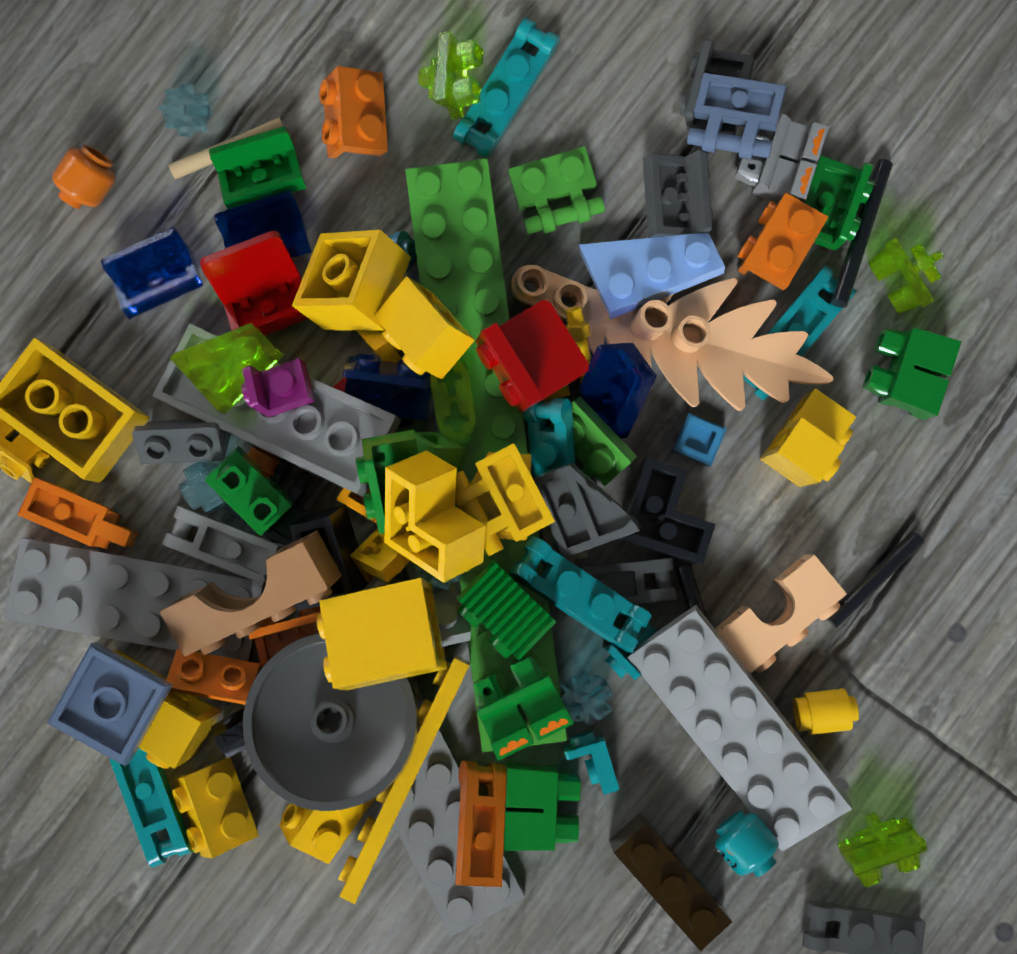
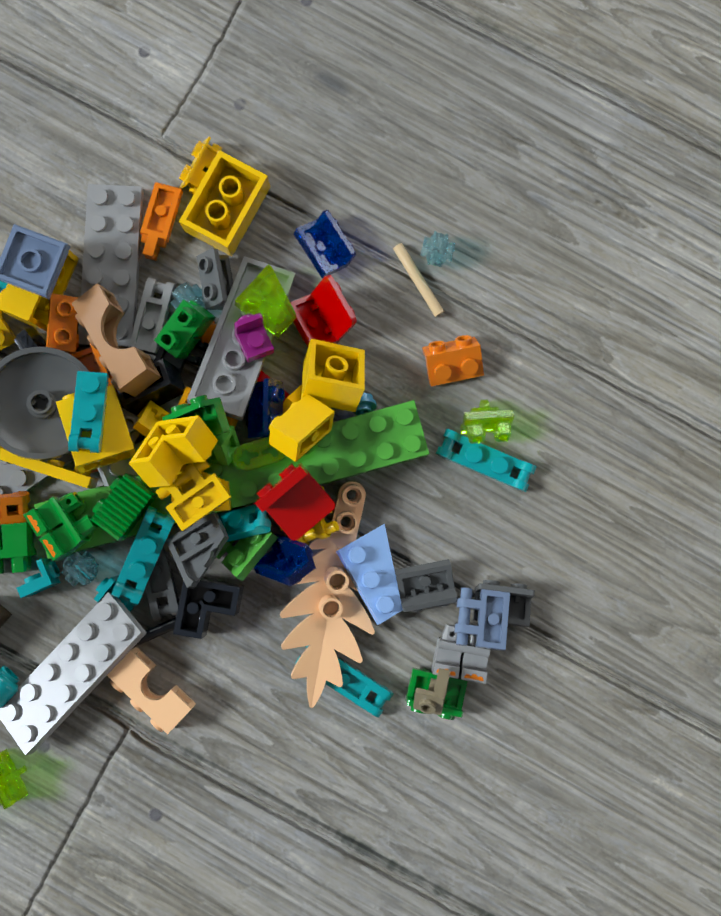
camera: 80 degrees right, 0 degrees up
orange head [52,145,116,209] -> none
green bracket [209,126,306,212] -> none
clear blue bracket [214,191,312,258] -> none
bright green plate [508,146,605,235] -> none
dark azure tile [672,413,727,467] -> none
orange bracket [737,192,828,291] -> none
yellow brick [760,388,856,487] -> none
yellow brick [793,688,859,735] -> none
black bar [827,531,925,628] -> none
black bar [831,159,893,308] -> none
green hips [862,327,962,420] -> none
clear neon green hips [868,237,944,314] -> none
none -> teal plate [68,371,109,453]
none -> dark tan bracket [413,668,450,715]

